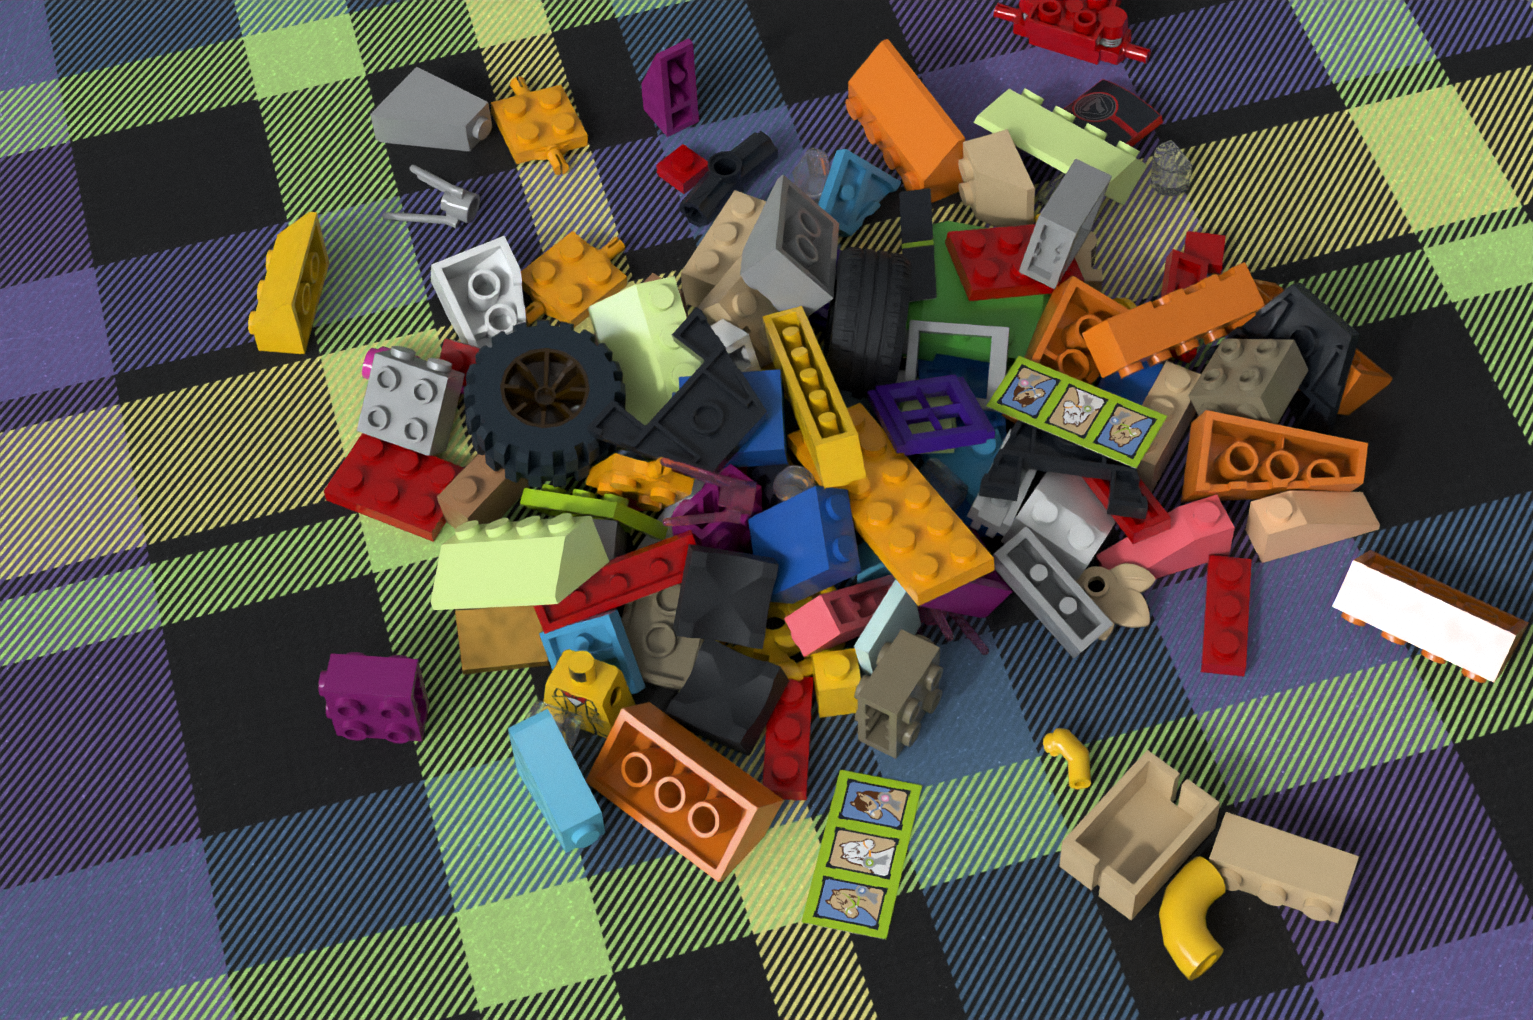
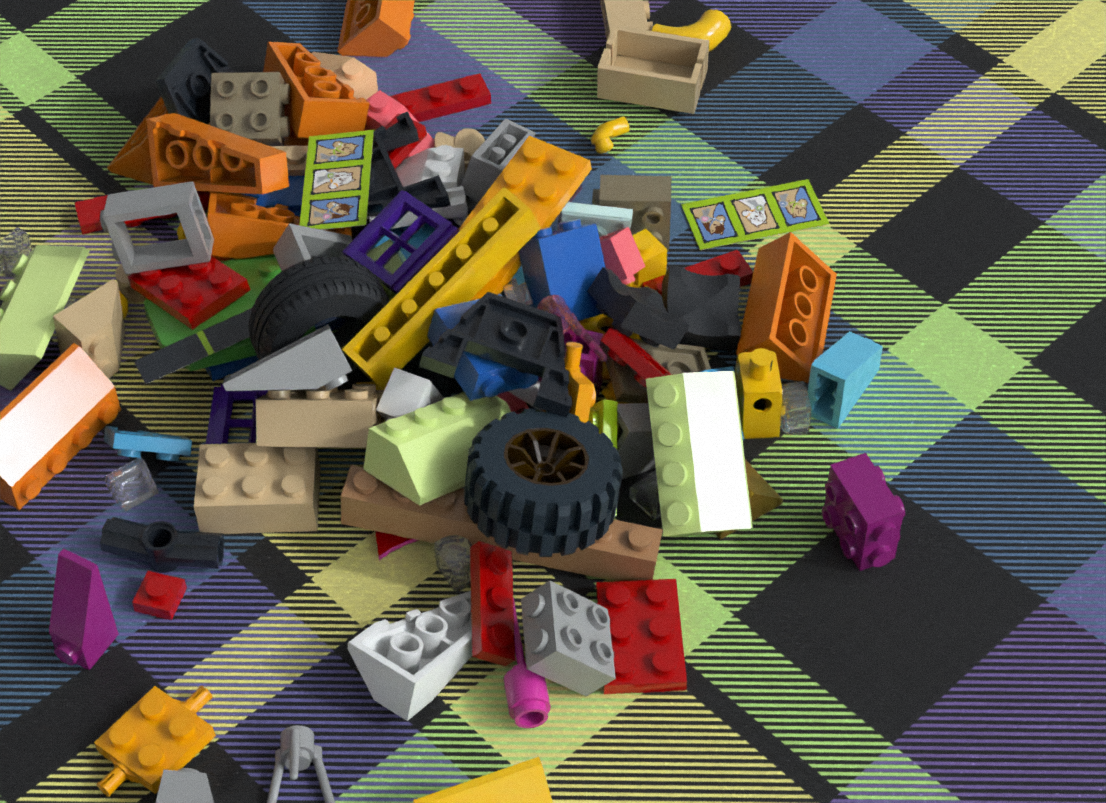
camera: 120 degrees left, 5 degrees down
light orange plate [521,231,627,328] -> none

